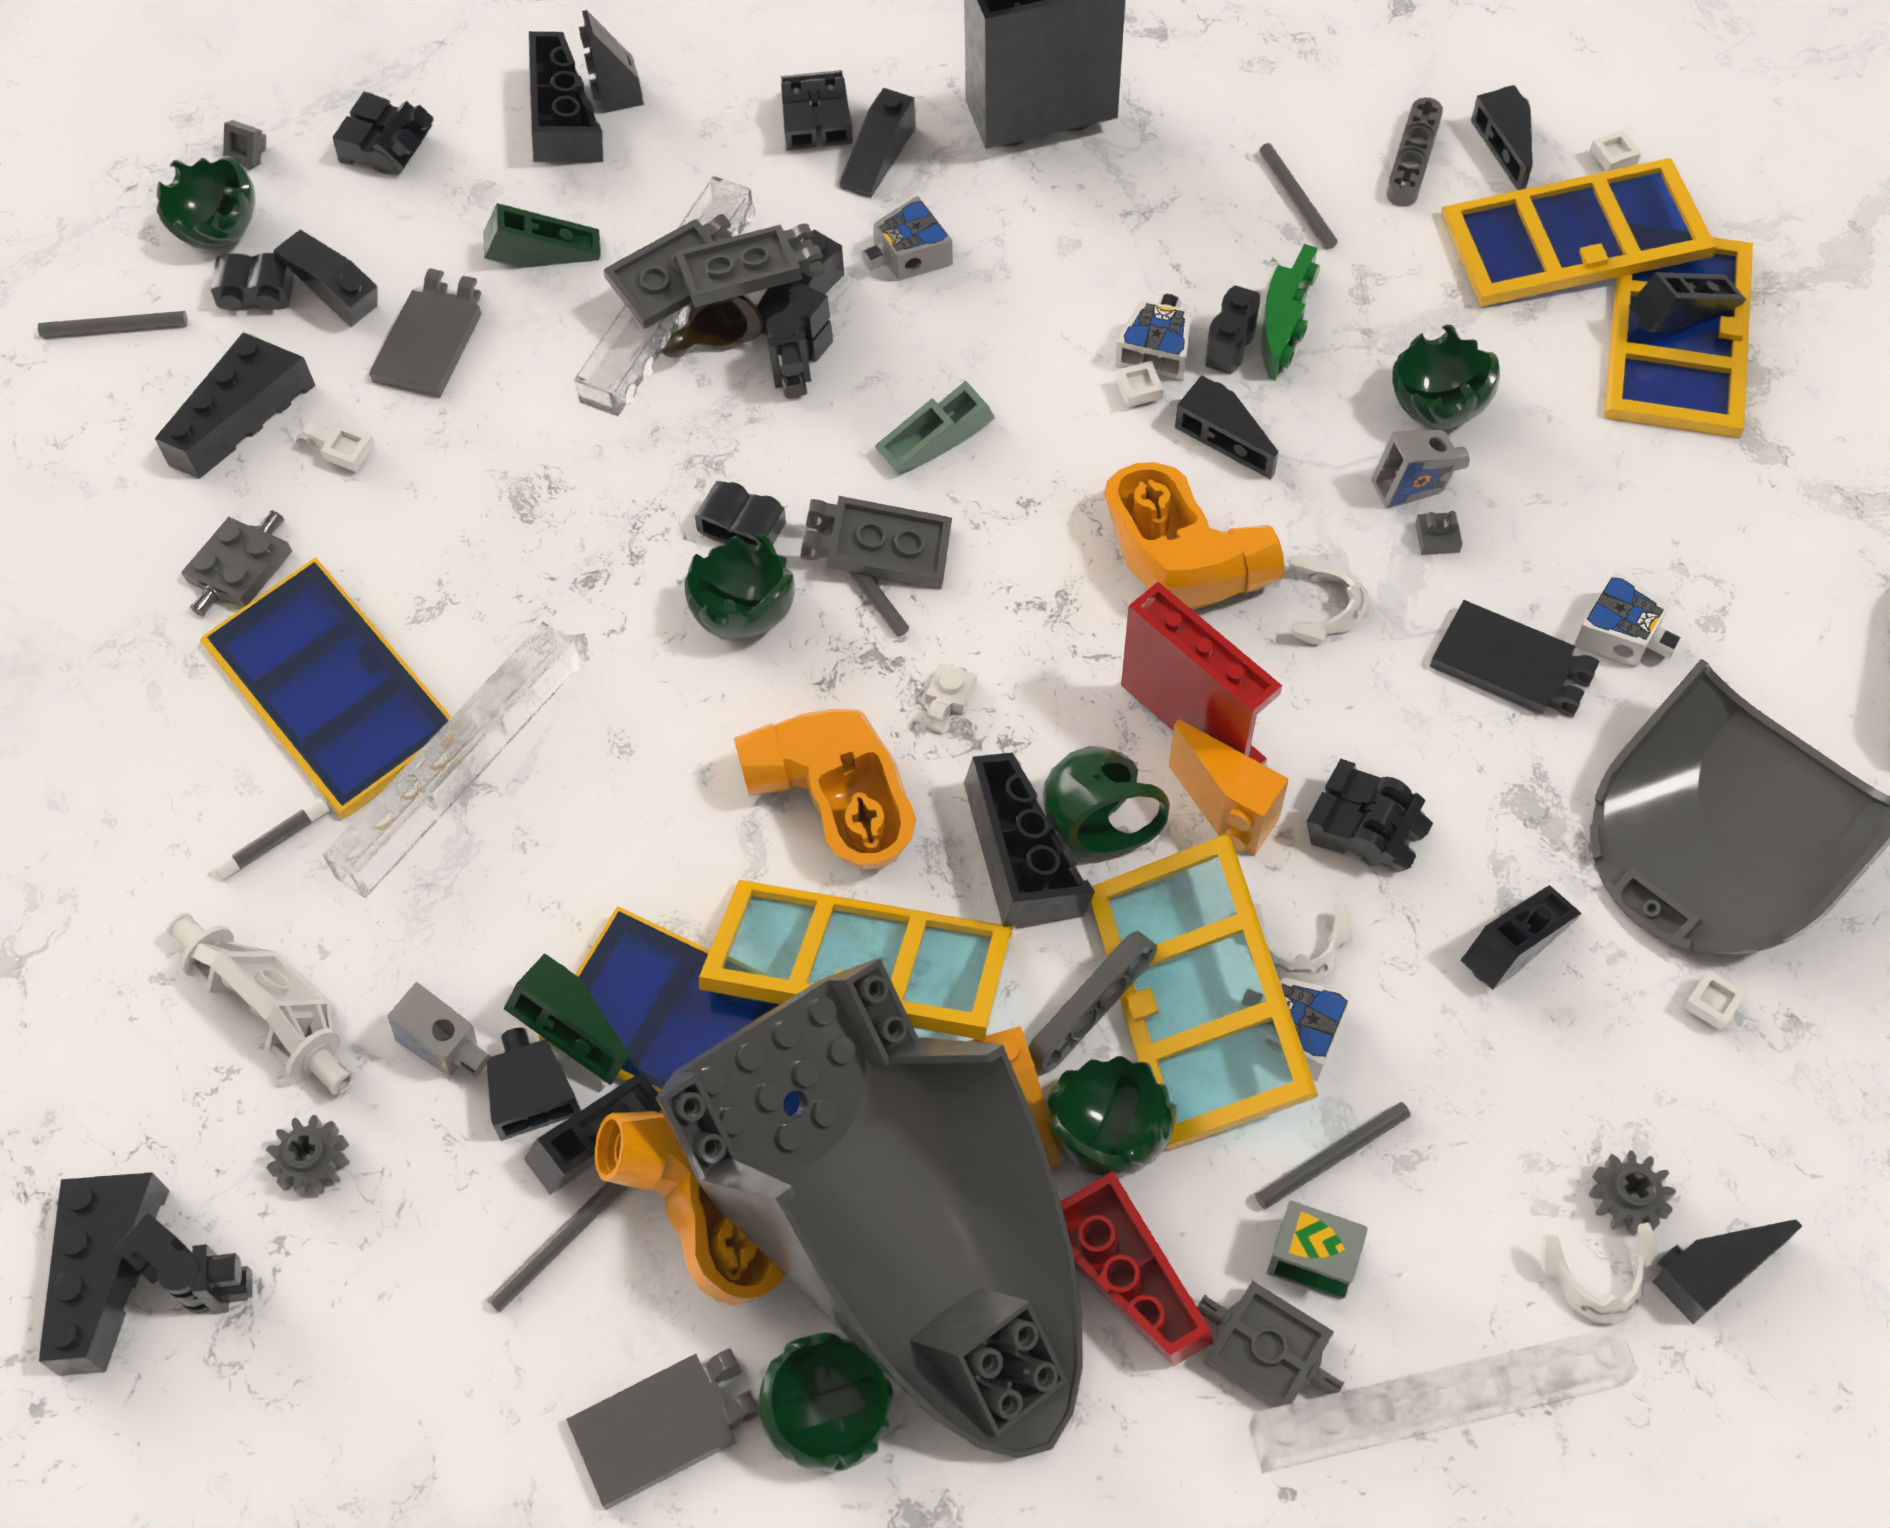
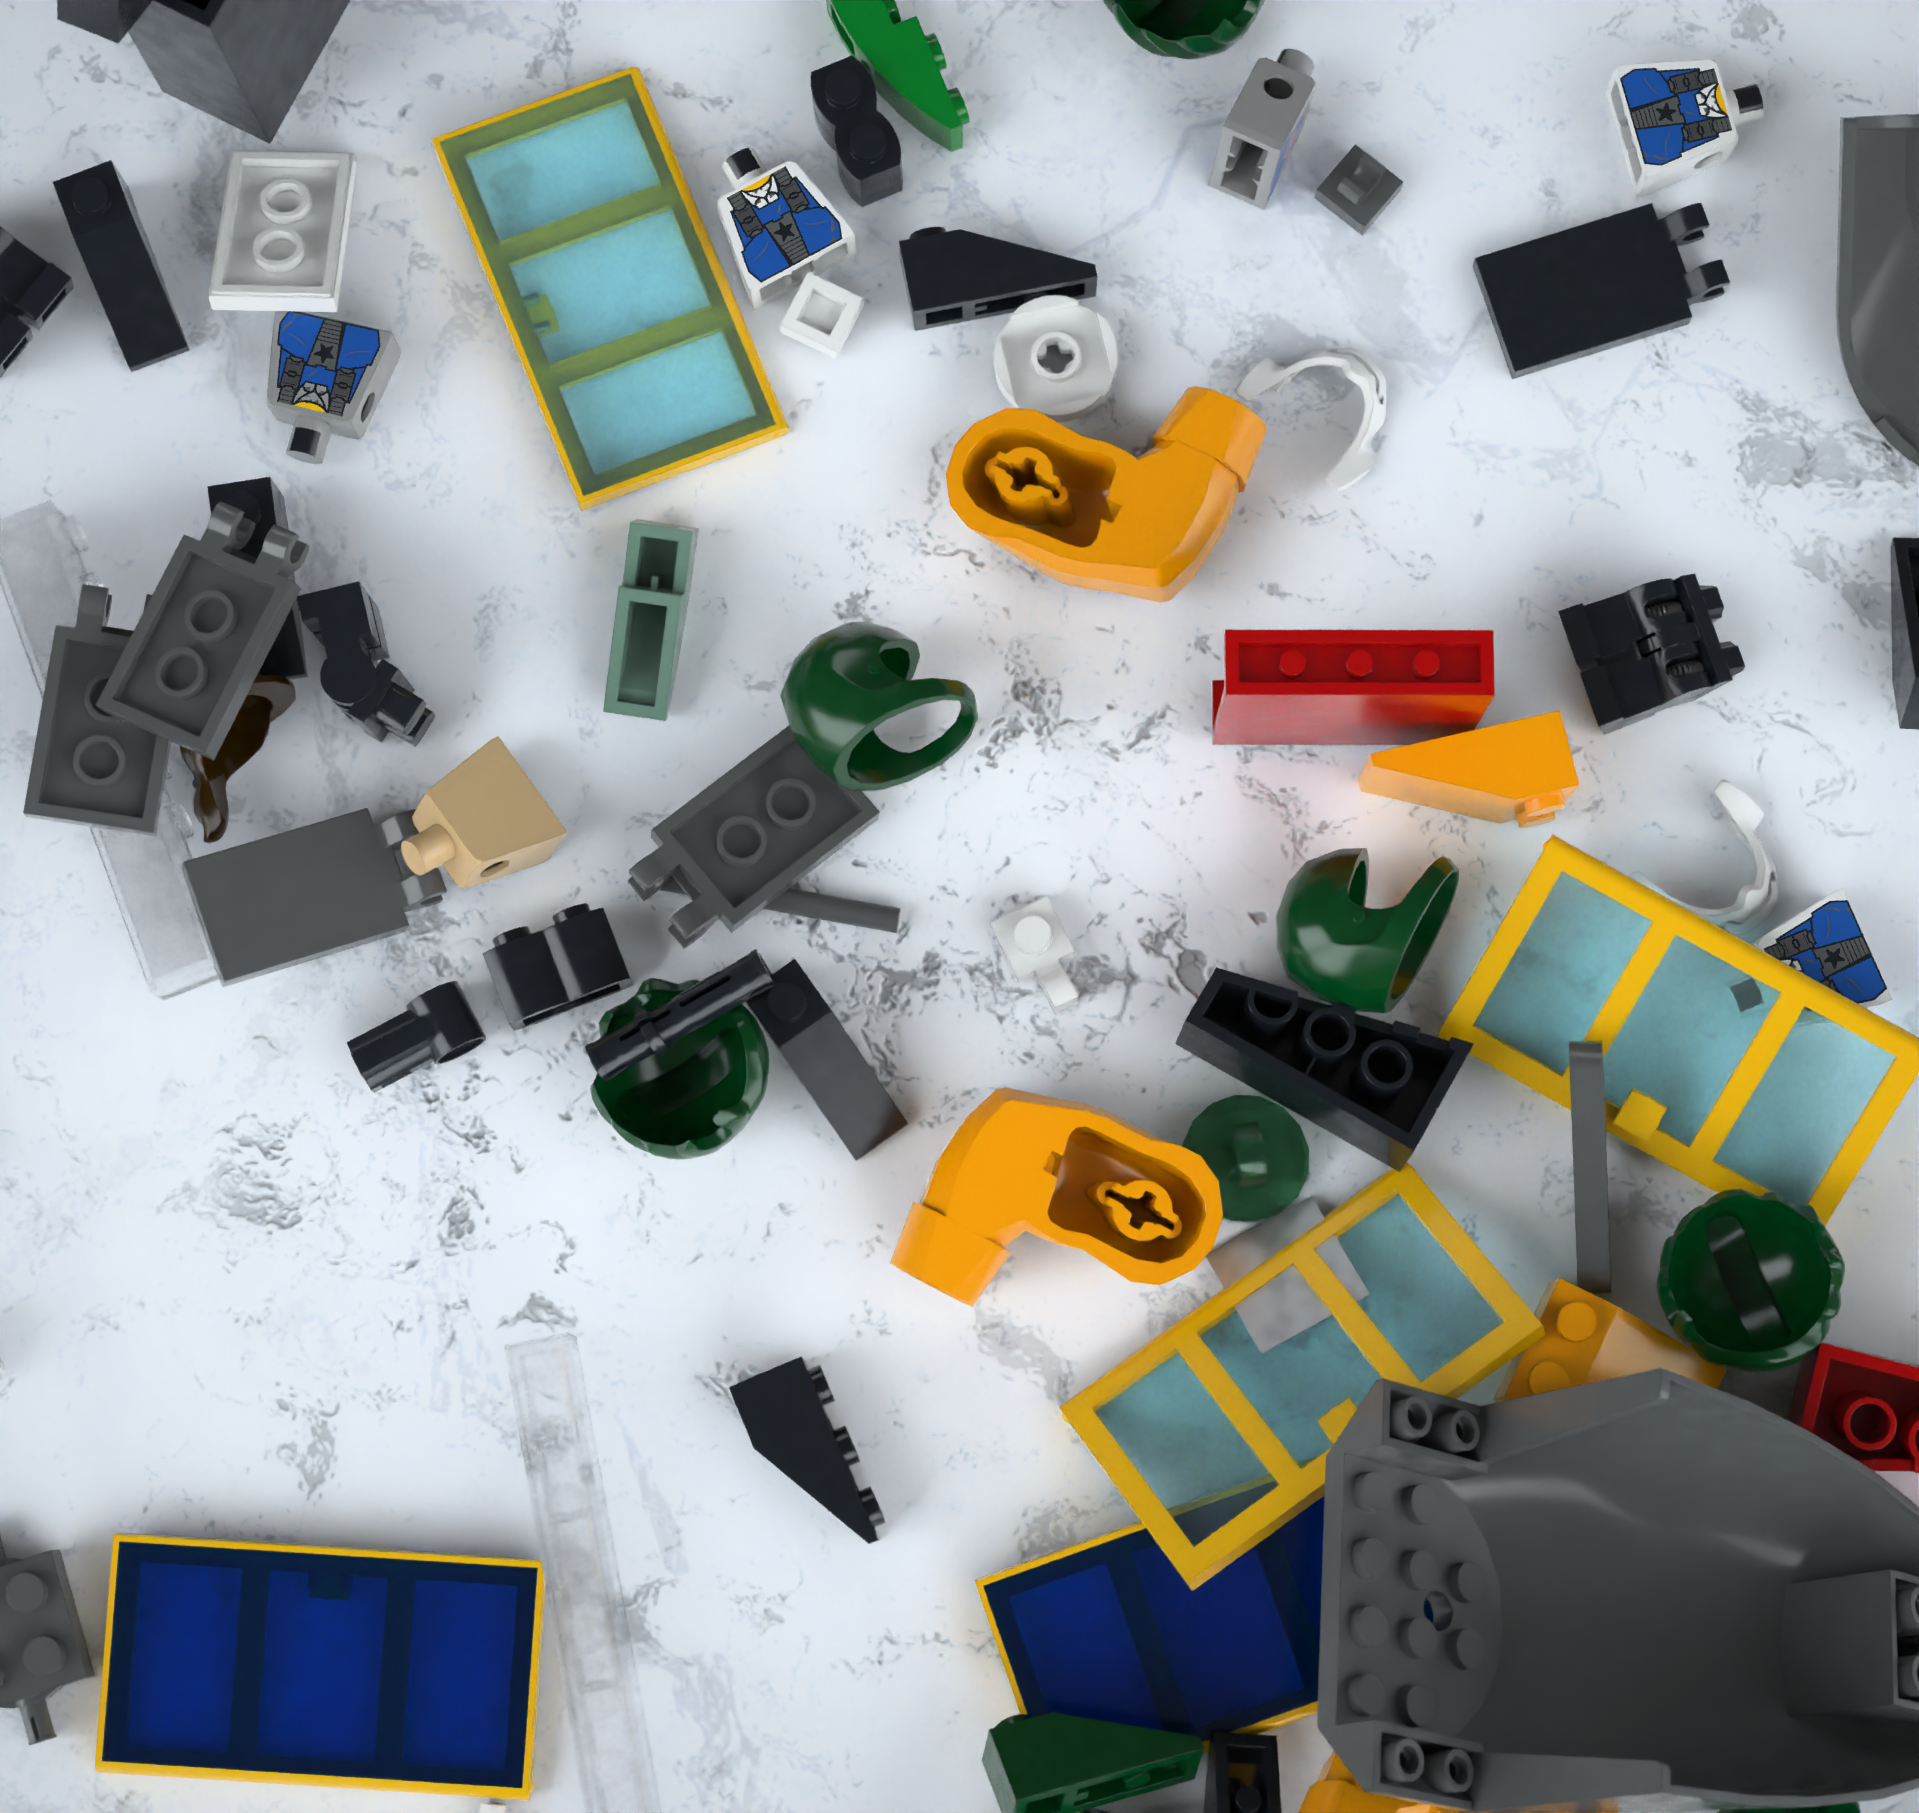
camera: 45 degrees left, 20 degrees up
none -> dark grey tile [181,808,447,988]
none -> white tile [208,151,356,312]
none -> black piece [346,981,486,1093]
none -> tan torso [401,736,567,889]
none -> clear light blue door [432,67,790,511]
none -> black pin [585,949,777,1082]
none -> black slope [729,1356,886,1544]
none -> black slope [745,959,909,1161]
none -> dark green piece [780,622,978,791]
none -> white plate [993,295,1118,422]
none -> clear green tile [1182,1095,1309,1224]
none -> flat silver sticker [1206,1196,1370,1354]

